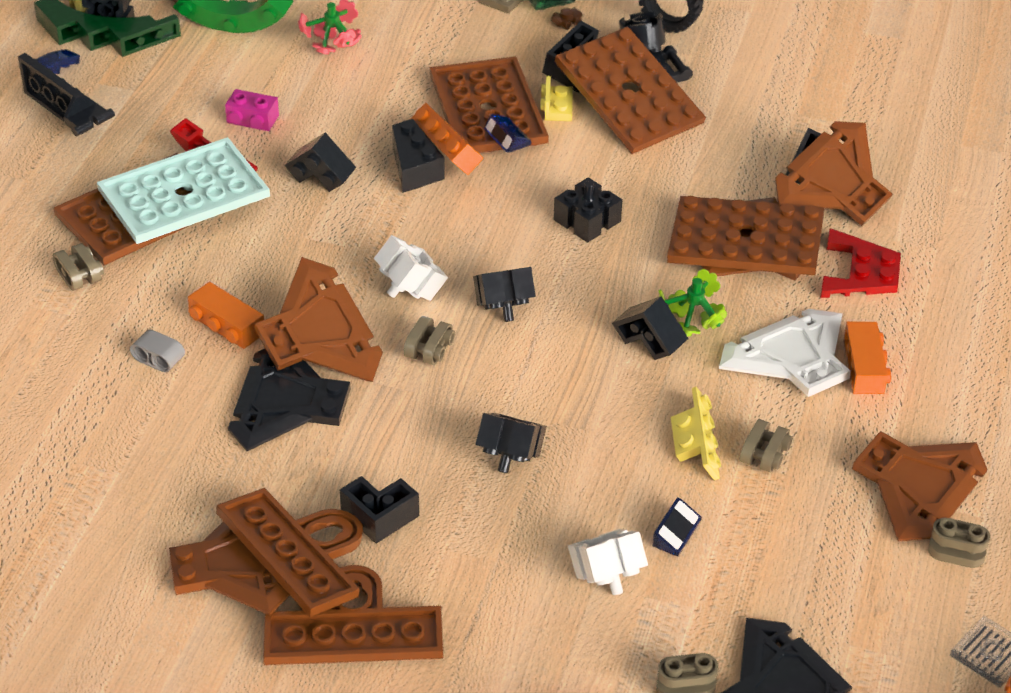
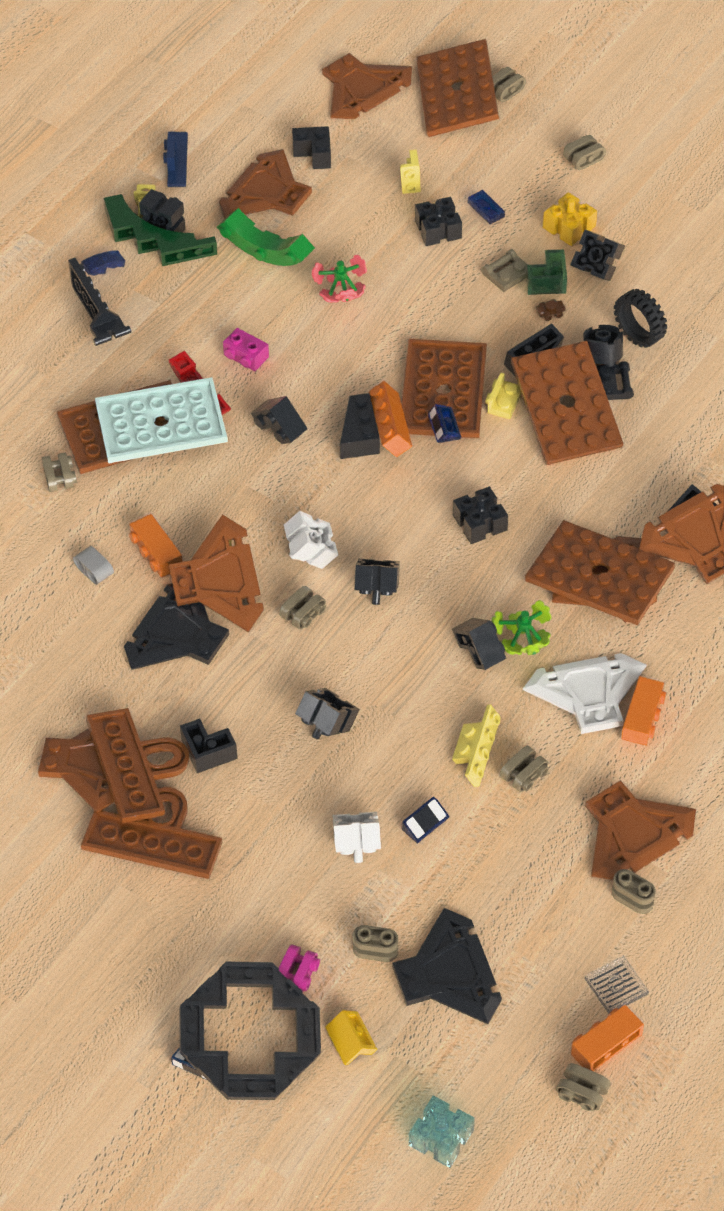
camera: 20 degrees right, 10 degrees up
red wing [820,229,901,298] -> none

